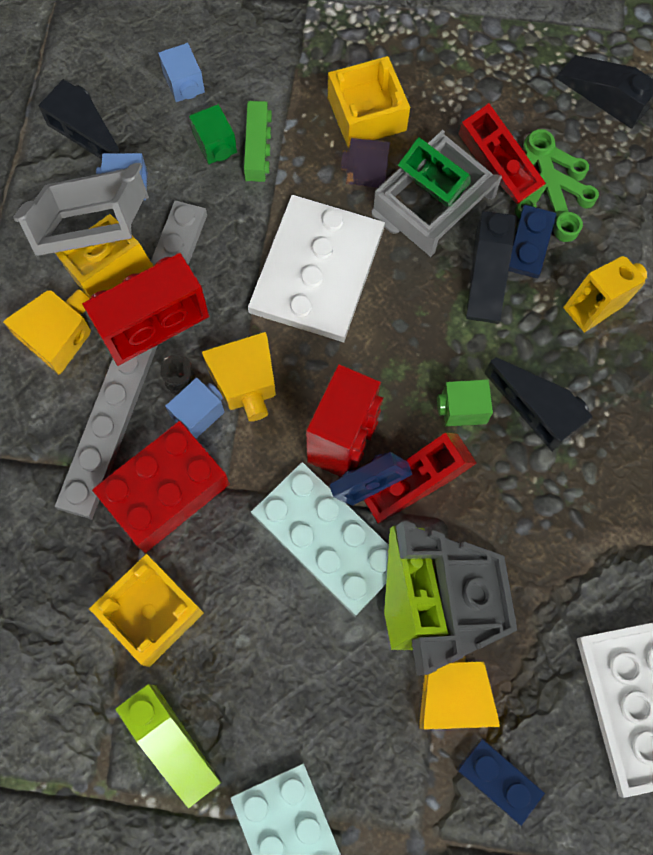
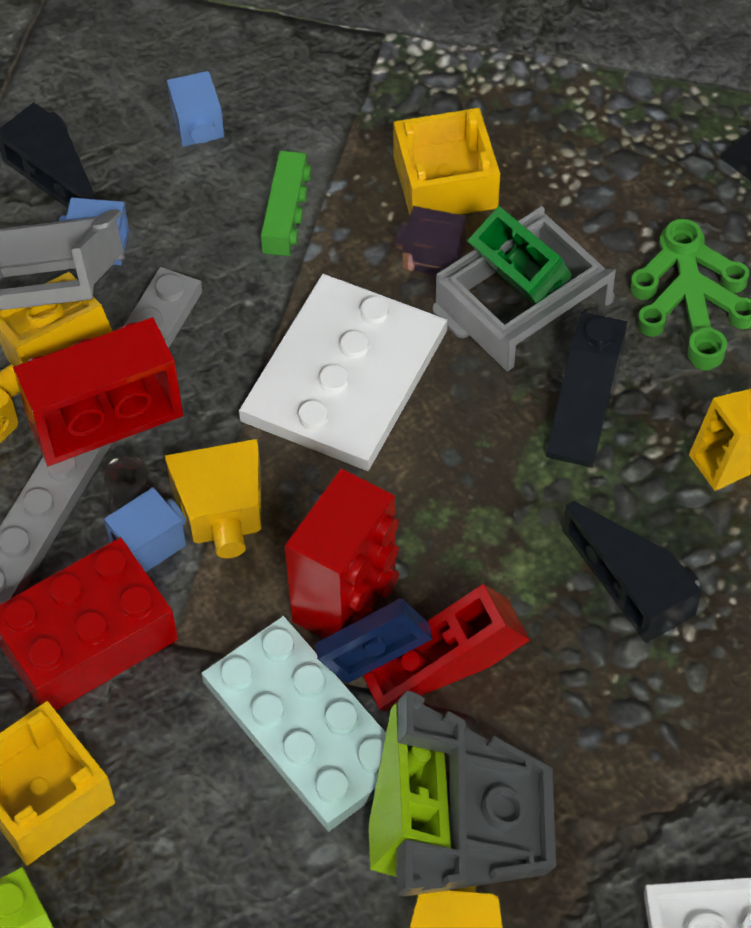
camera: 10 degrees right, 15 degrees down
green brick [189,104,237,165] -> none
bright green brick [437,379,493,427] -> none
red slope [458,103,546,204] -> none
dark blue plate [509,205,556,279] -> none

